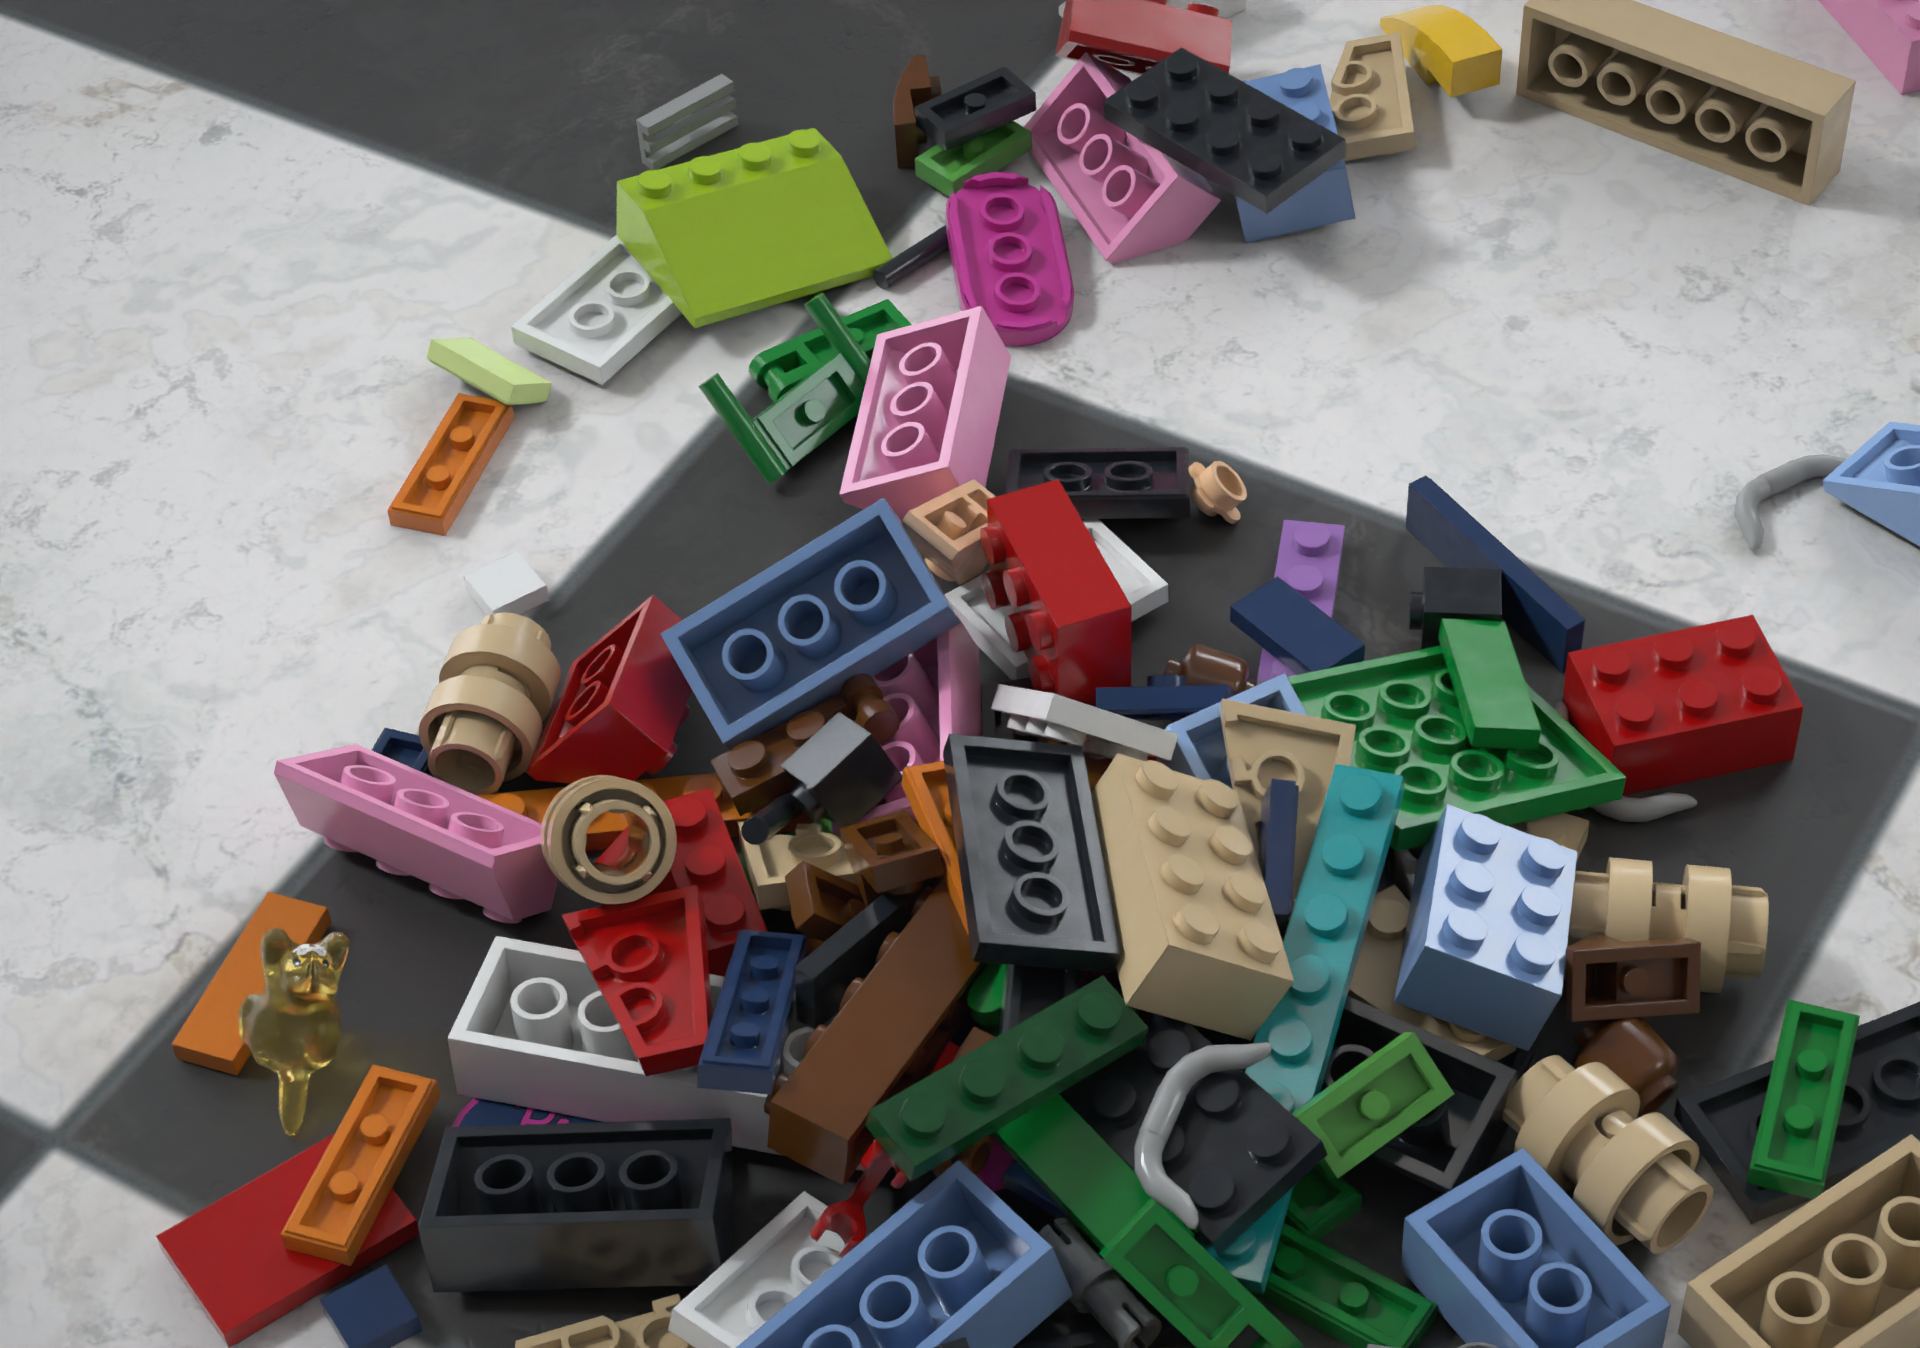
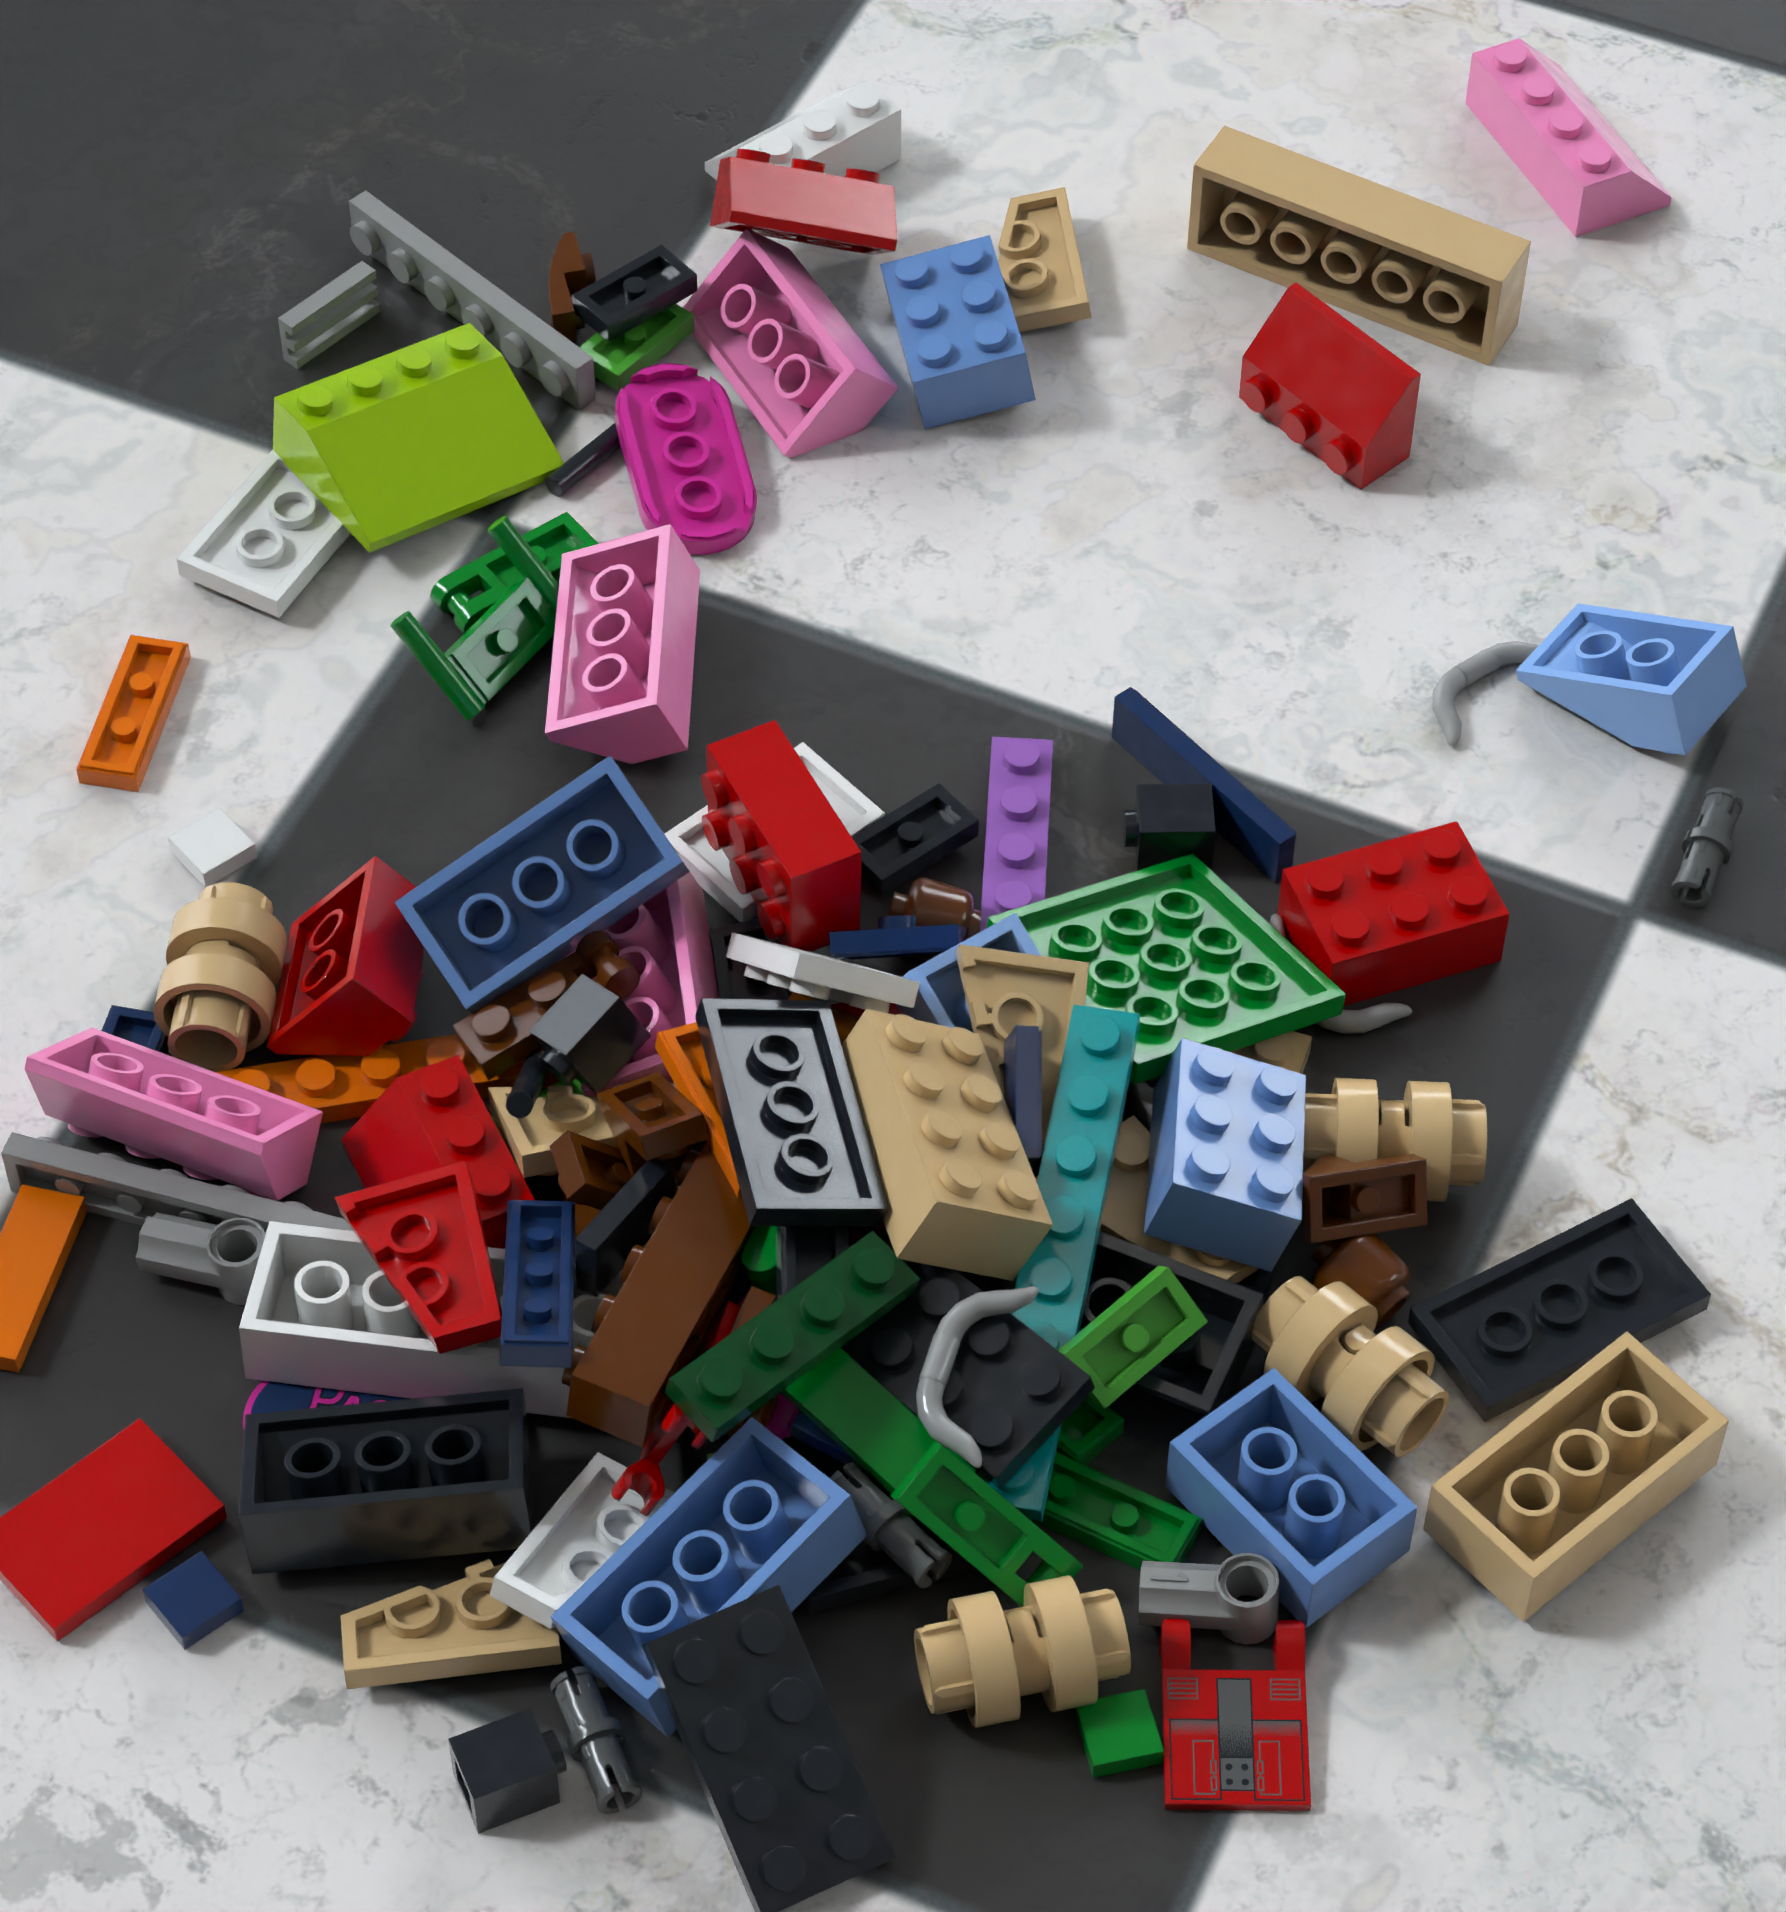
camera: 10 degrees left, 5 degrees up
clear yellow animal [238,928,350,1136] -> none
orange tile [280,1064,441,1266] -> none
yellowish green tile [426,338,552,405] -> none
tan piece [540,775,677,904] -> none
light nougat slope [902,479,996,585] -> none
black tile [1006,447,1190,519] -> none
black plate [1103,47,1346,214] -> none
light nougat plate [1188,461,1247,524] -> none
dark blue tile [1230,576,1365,675] -> none
yellow slope [1380,5,1502,98] -> none
green tile [1438,618,1541,750] -> none
green tile [1746,999,1860,1199] -> none
none -> light grey plate [1,1132,353,1234]
none -> light grey piece [135,1212,266,1305]
none -> light grey plate [349,190,596,410]
none -> black plate [852,783,979,896]
none -> red slope [1239,282,1421,490]

